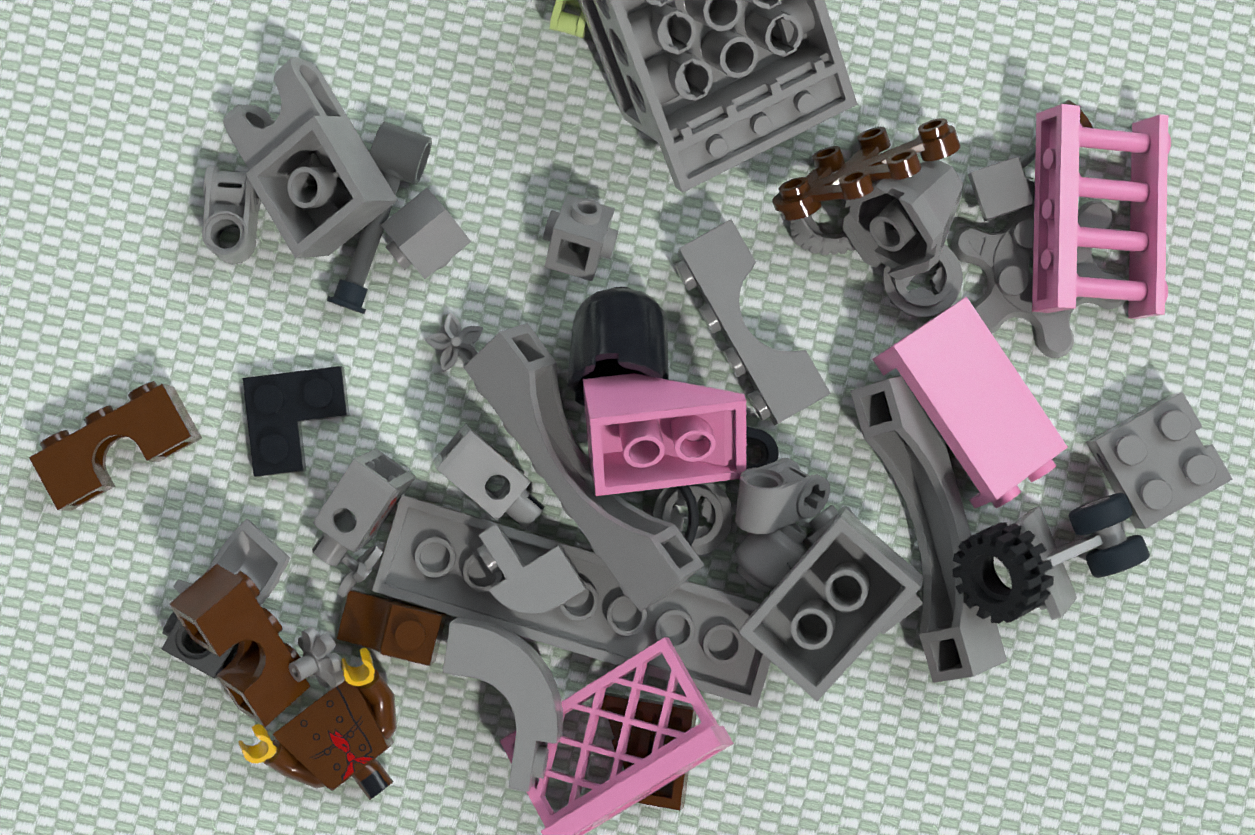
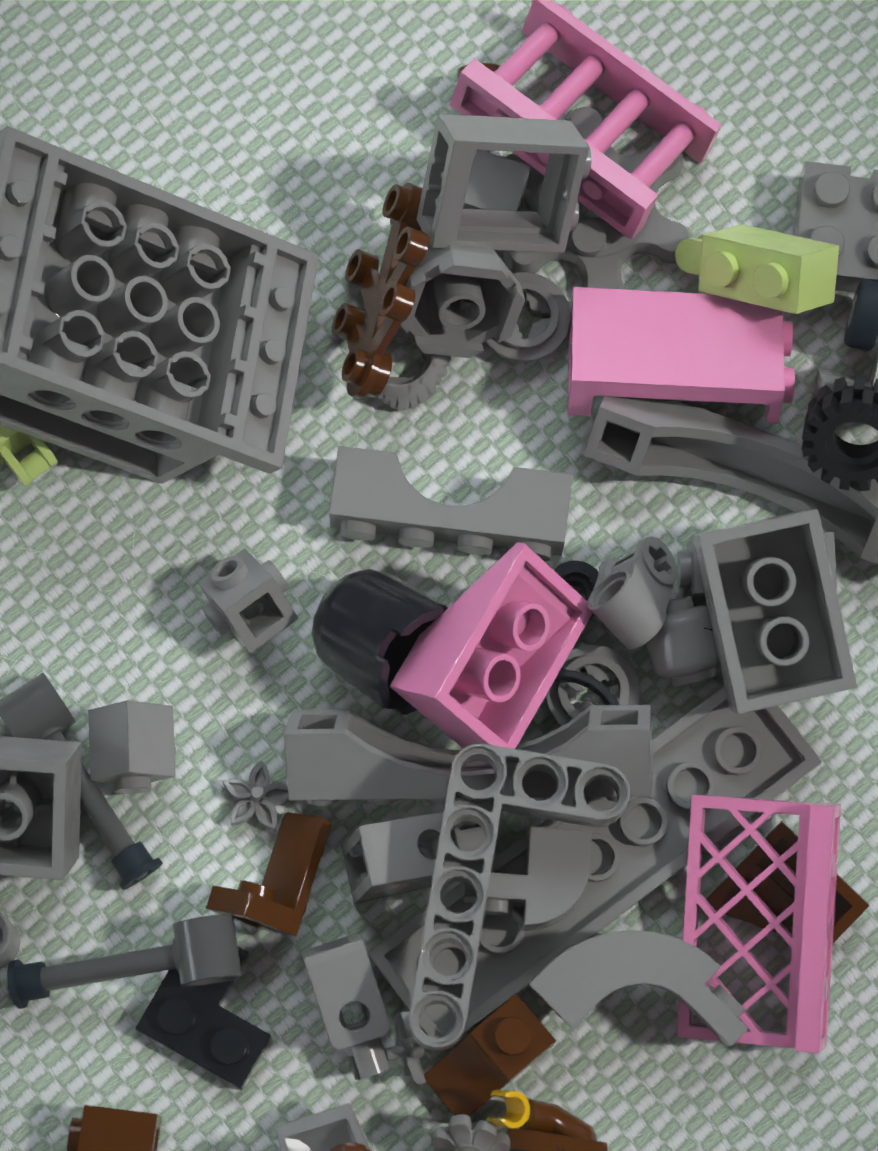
camera: 55 degrees left, 10 degrees down
none -> dark grey piece [7,915,242,1009]
none -> reddish brown bracket [206,812,331,936]
none -> light grey beam [410,744,630,1051]
none -> light grey window [416,114,592,253]
none -> yellowish green brick [675,224,839,314]

